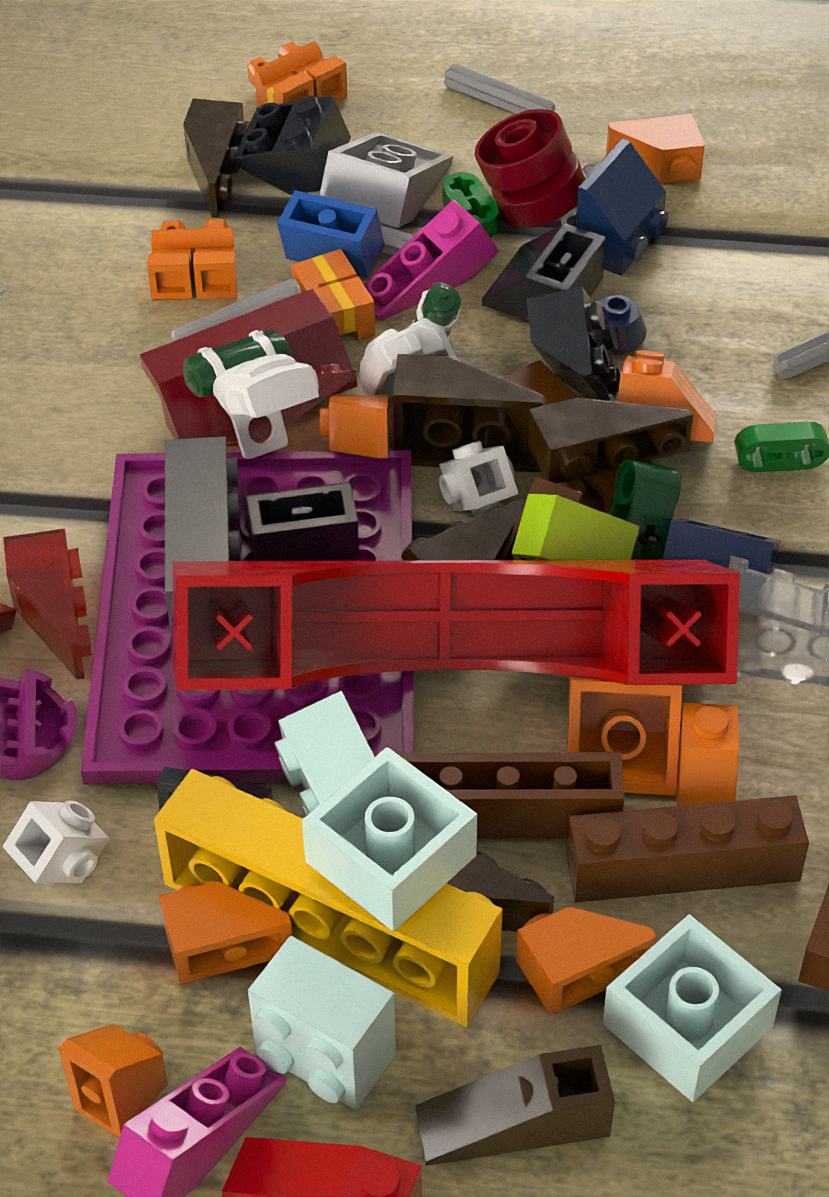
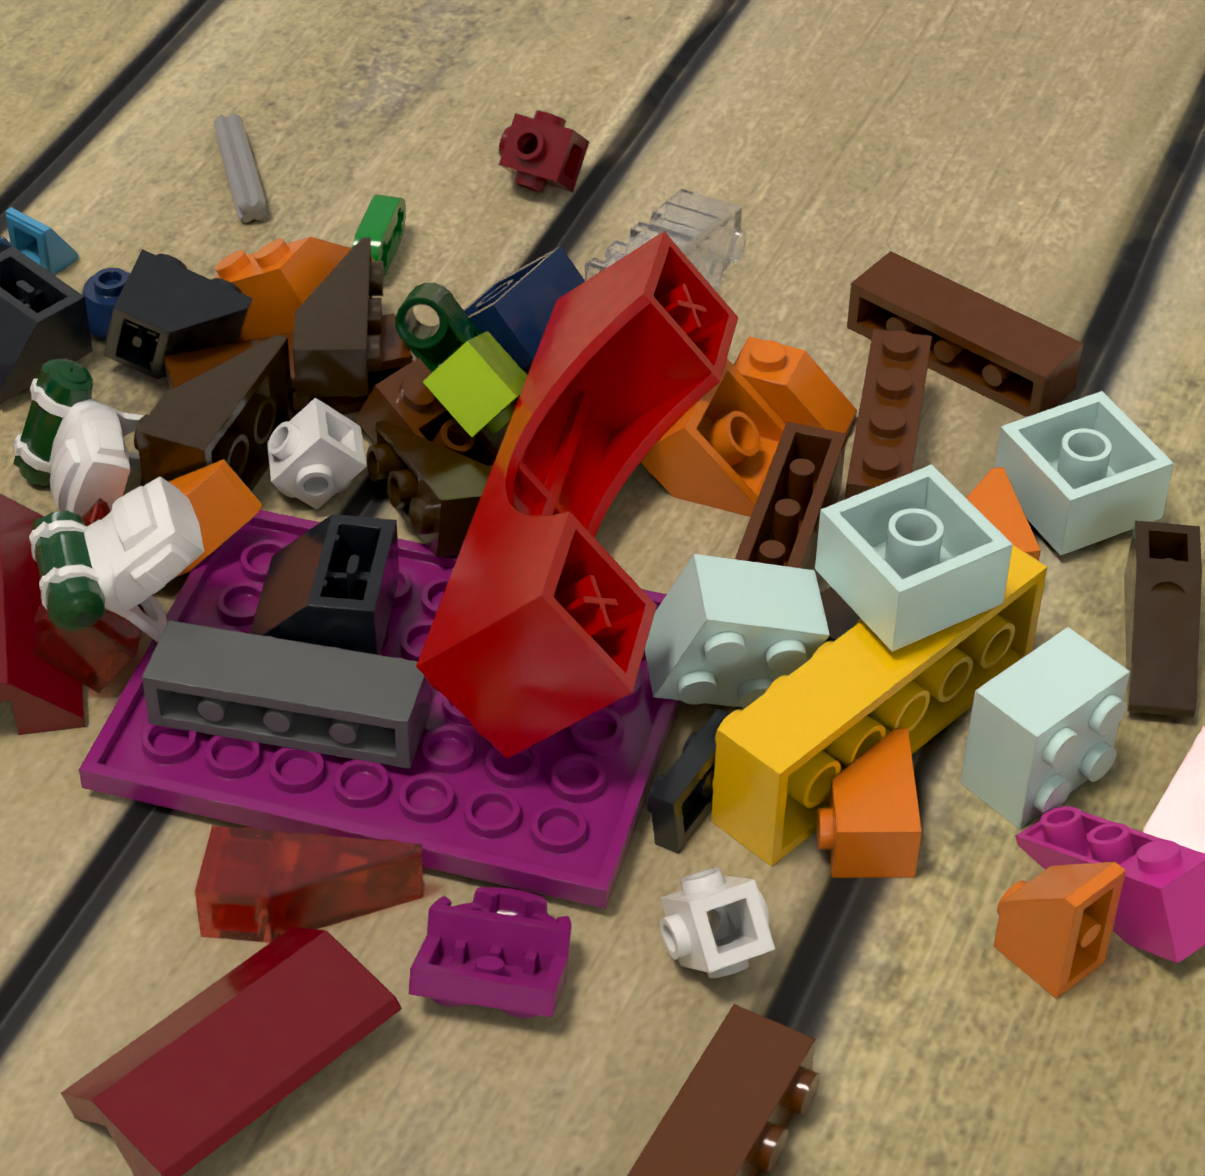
camera: 75 degrees left, 5 degrees down
none -> dark azure slope [5,207,79,275]

